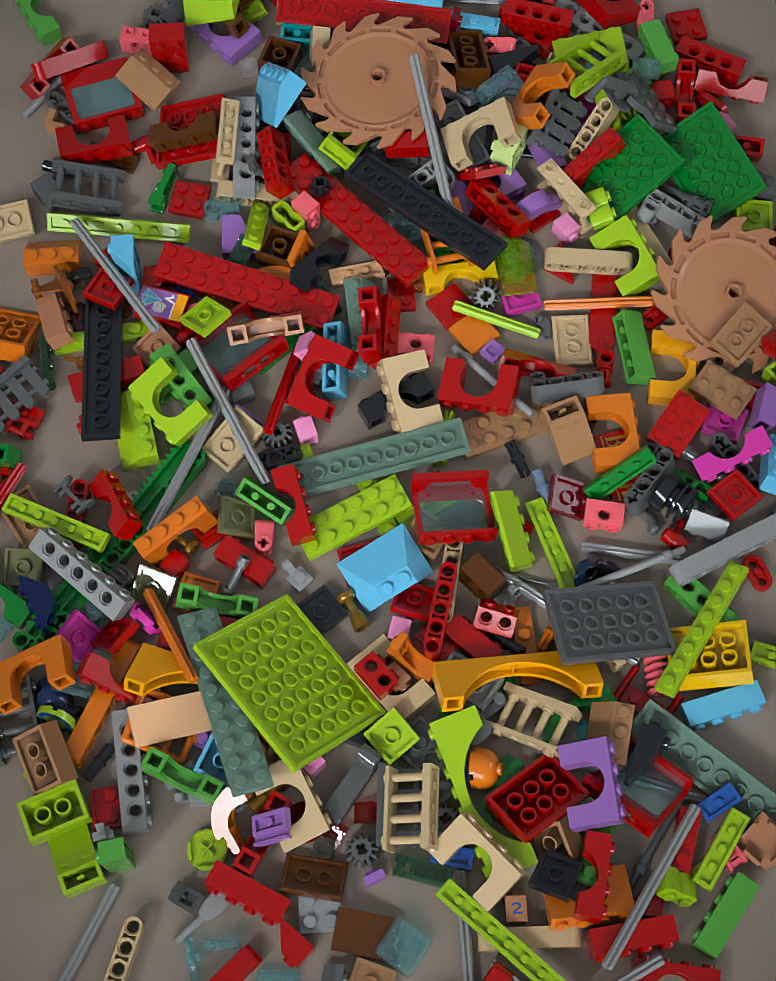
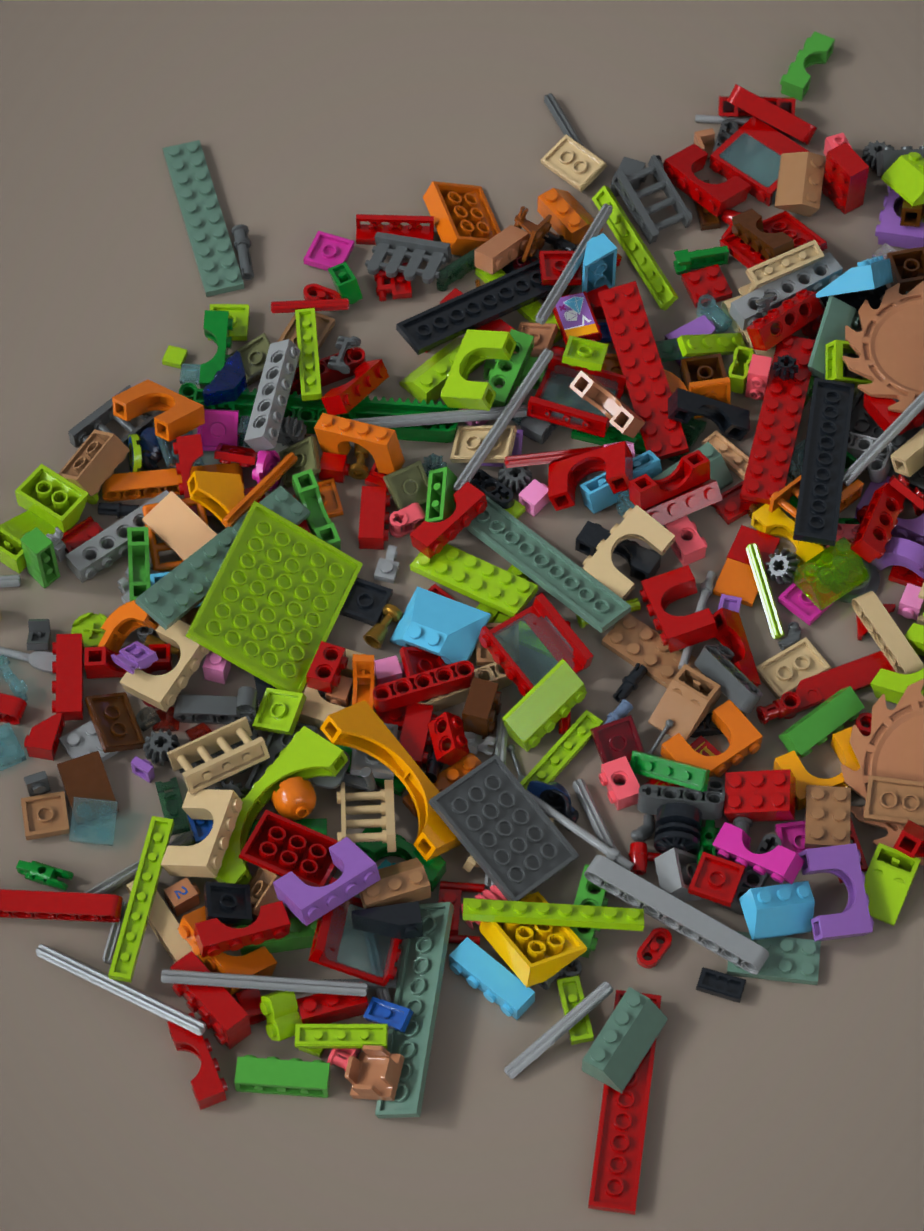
camera: 60 degrees right, 10 degrees down
dark grey bar [221,554,251,596] -> none
orange axle [544,296,654,311] -> none
none -> dark grey hinge [647,719,674,755]

